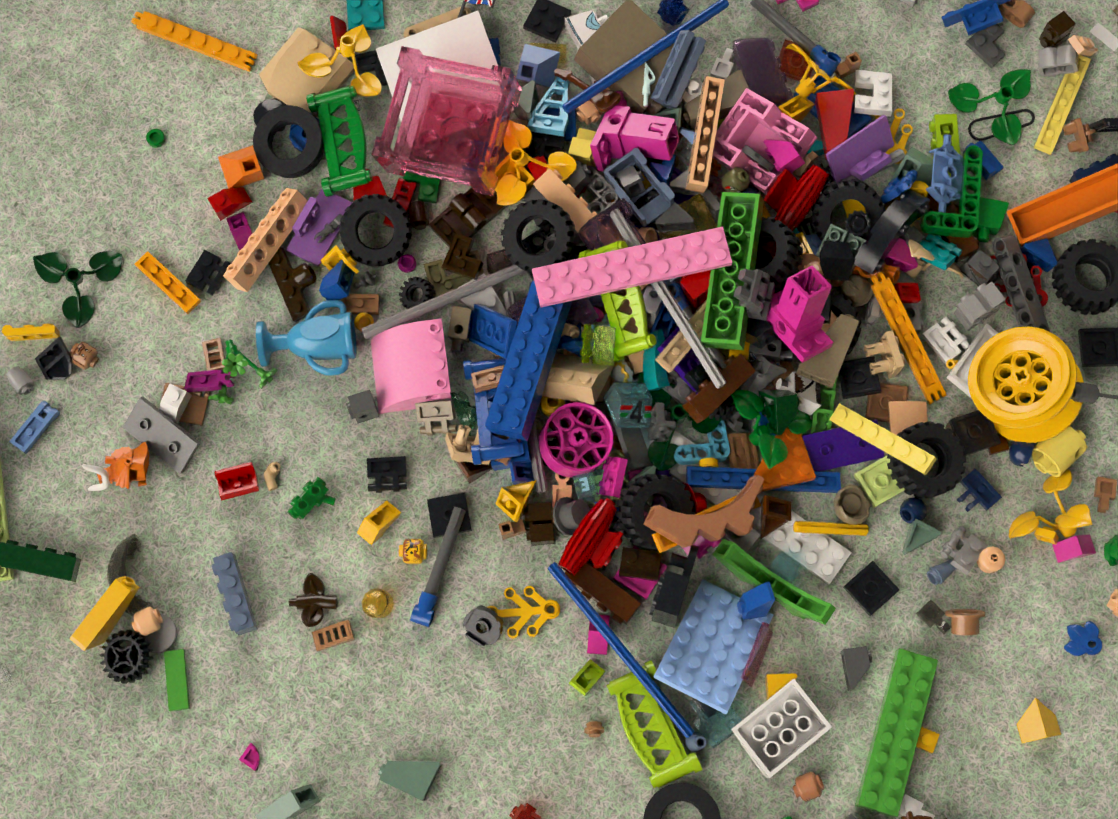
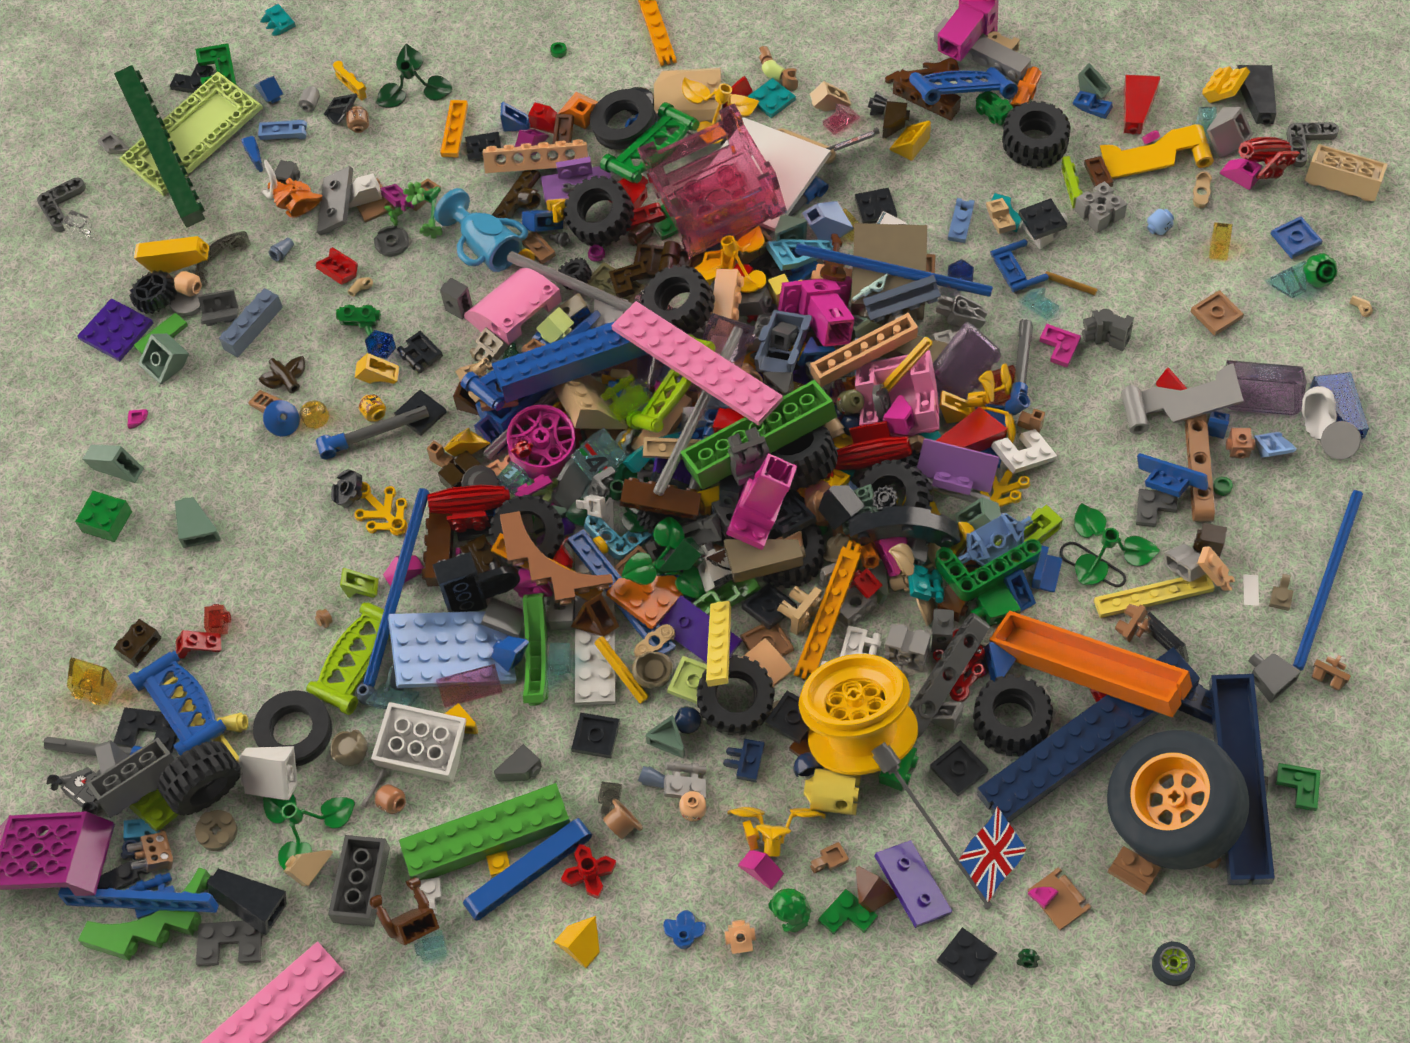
camera: 55 degrees right, 15 degrees down
blue plate [880,170,917,204] -> none
none -> dark purple plate [77,298,154,362]
none -> sand green slope [138,333,189,384]
none -> dark grey bracket [198,289,239,326]
none -> blue slope [241,136,263,172]
none -> blue dish [263,400,300,437]
none -> sand blue cone [268,237,294,261]
none -> dark grey brick [275,160,301,185]
none -> dark tan piece [330,729,368,766]
none -> light grey hinge [362,770,387,807]
none -> clear blue brick [365,330,396,359]
none -> dark grey tile [374,225,409,257]
none -> blue beam [463,818,592,921]
none -> dark grey slope [481,597,524,638]
none -> blue slope [500,101,530,131]
none -> red plate [511,441,533,458]
none -> yellowish green brick [536,307,574,343]
none -> reddish brown plate [552,114,574,150]
none -> red plant [561,844,616,899]
none -> white plate [576,495,607,518]
none -> tan piece [634,624,675,657]
none -> yellow axle [882,337,933,393]
none -> light grey slope [931,702,964,733]
none -> light grey hinge [935,295,988,328]
none -> blue slope [1004,569,1036,612]

